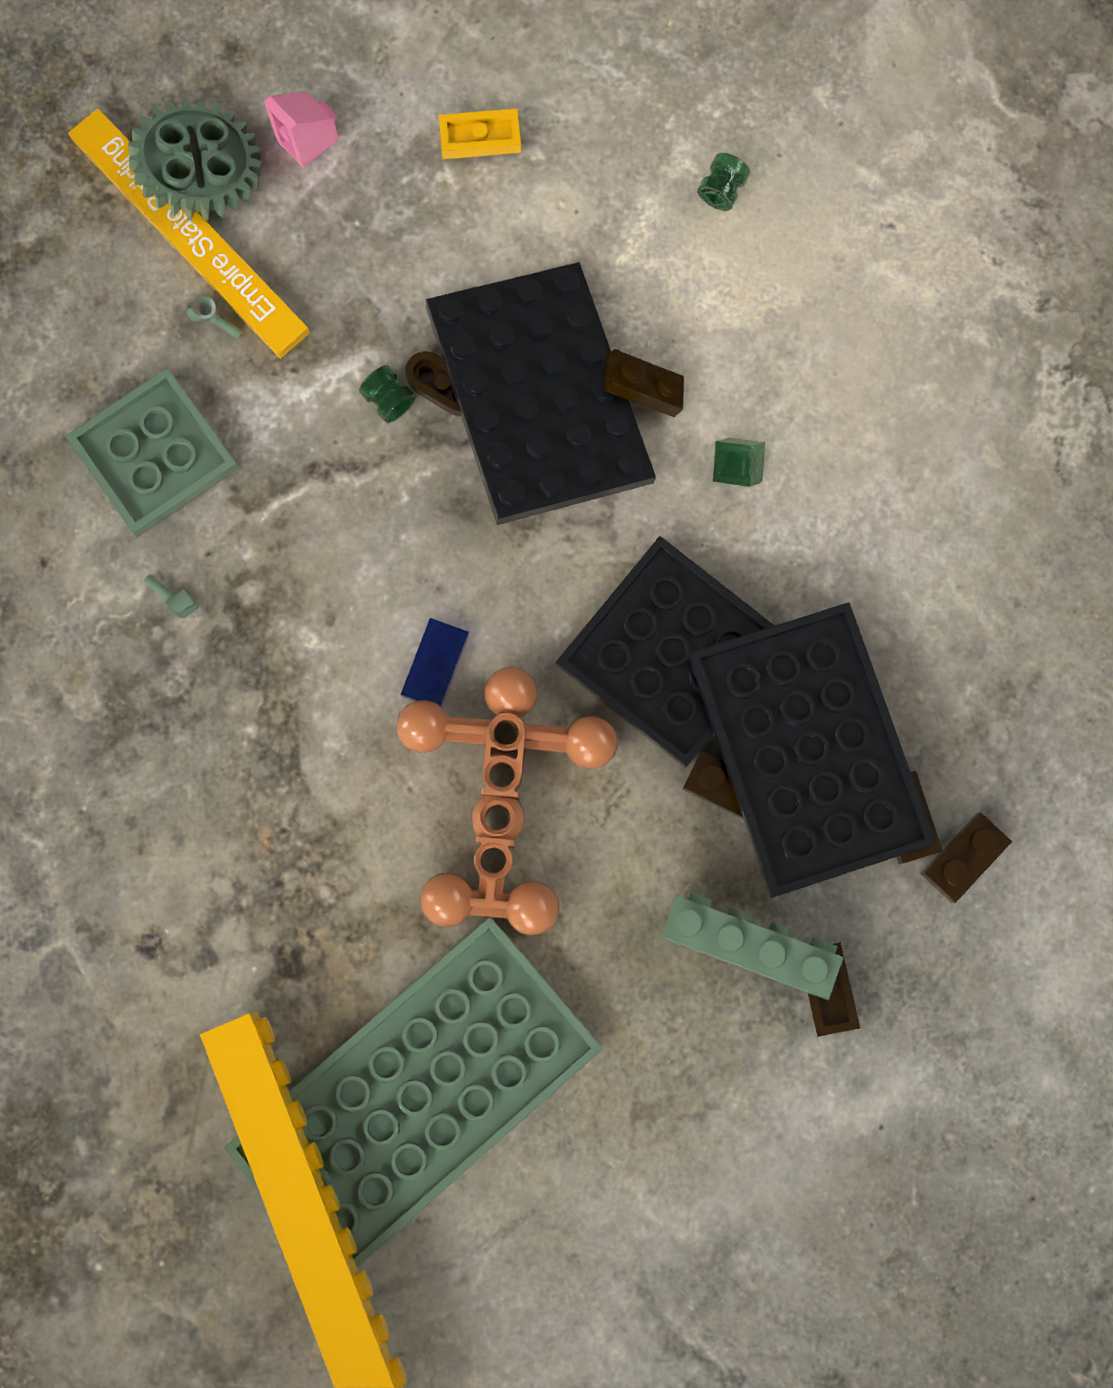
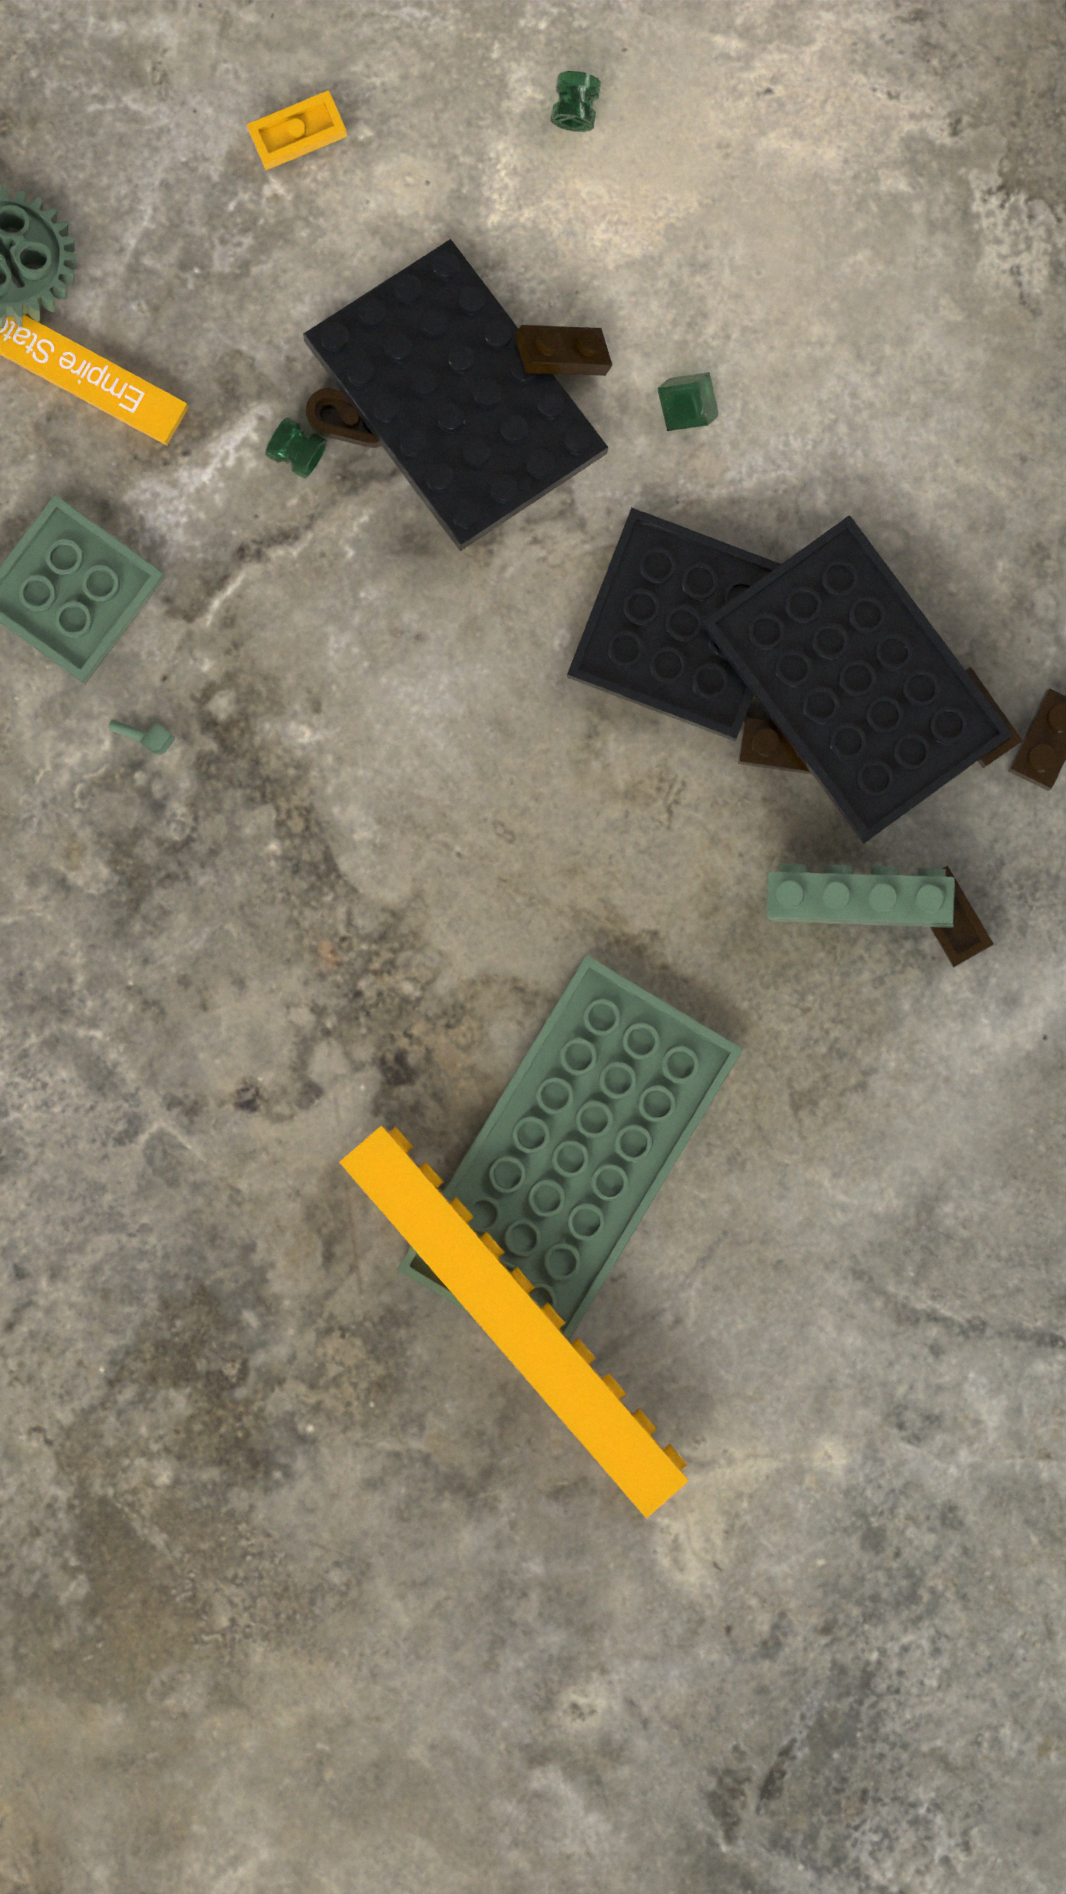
camera: 20 degrees left, 5 degrees up
sand green hand [186,295,243,340] -> none
bright pink slope [264,91,339,169] -> none
nougat piece [396,667,618,936] -> none
clear blue plate [400,618,470,708] -> none

